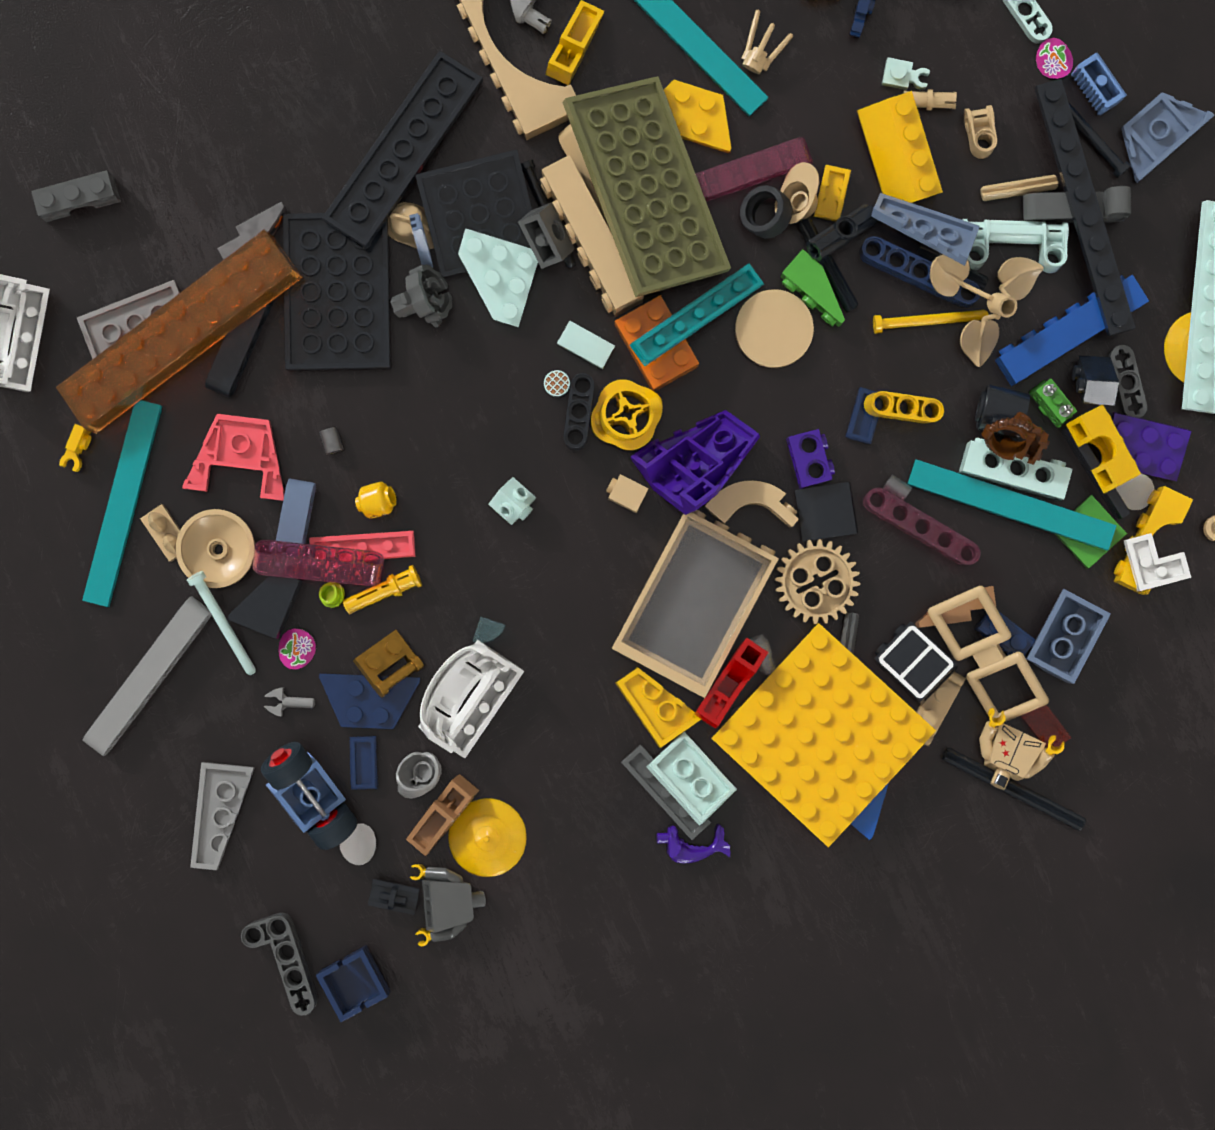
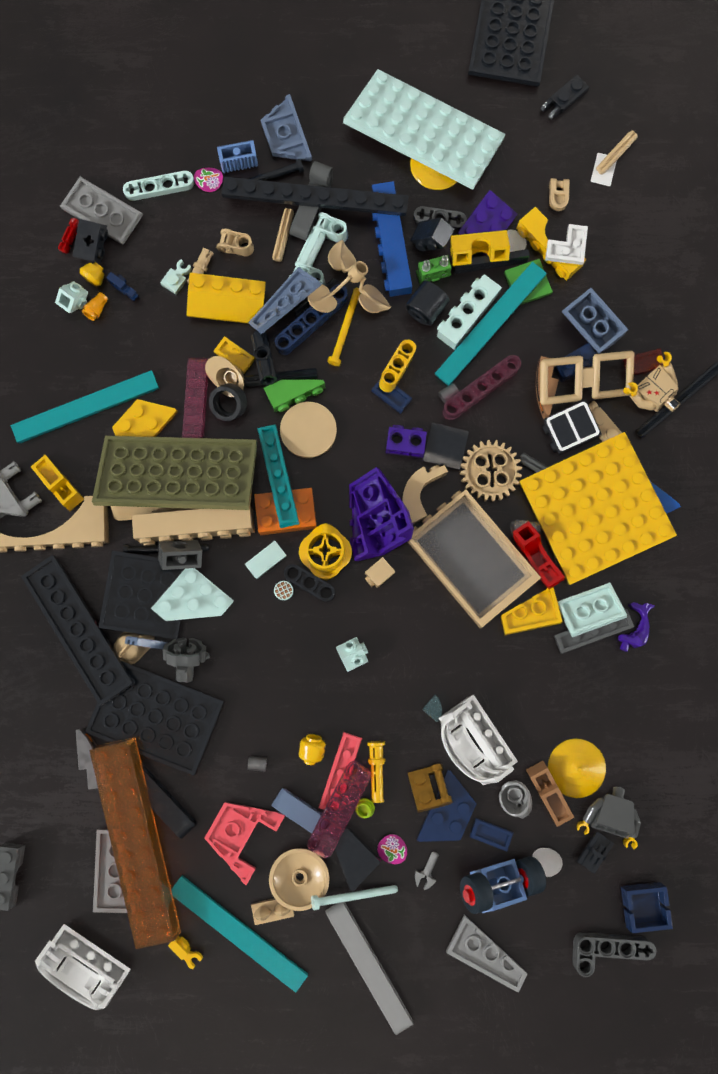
camera: 70 degrees left, 5 degrees down
tan plant [741,10,793,74] -> none
reddish brown piece [981,412,1050,465] -> none

